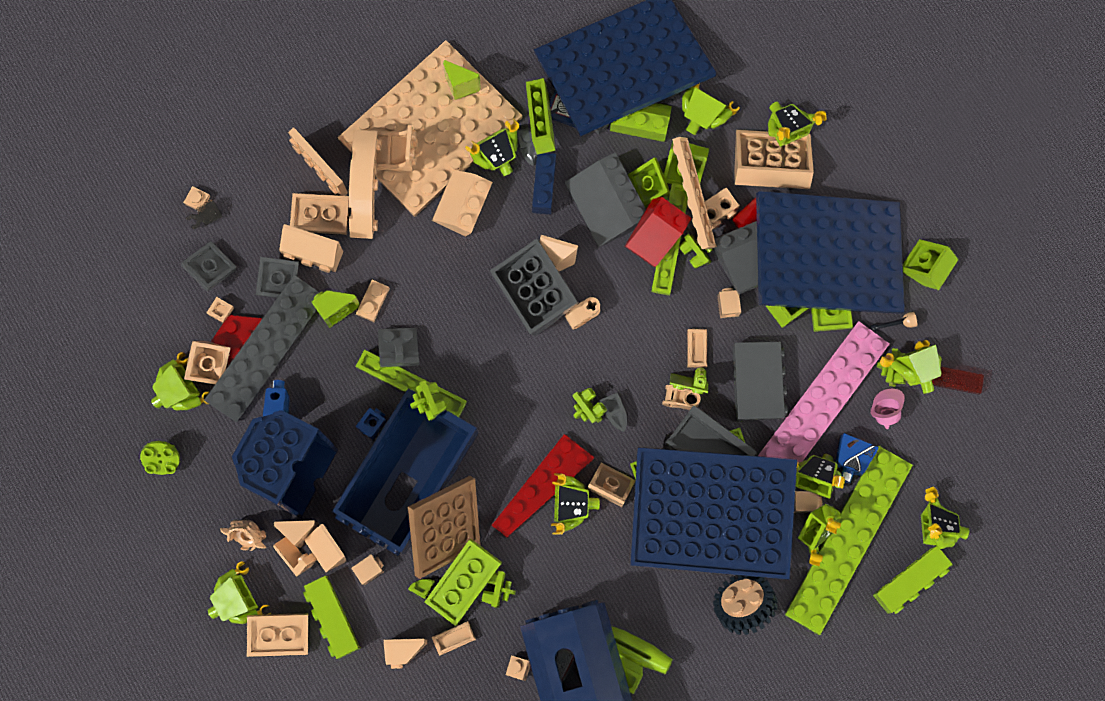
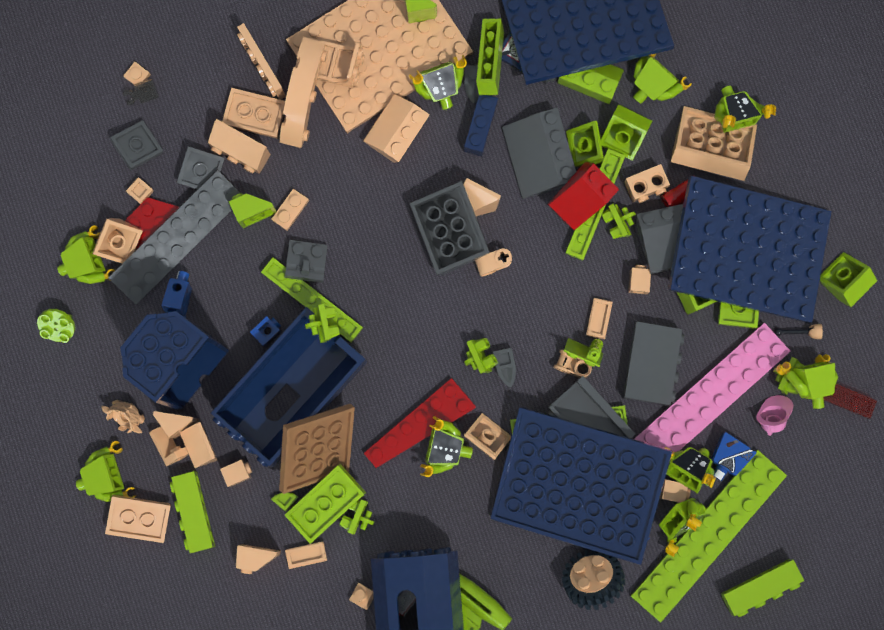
camera: 15 degrees right, 5 degrees up
light nougat plate [672,137,717,249] -> none
torso [921,487,969,549] -> none

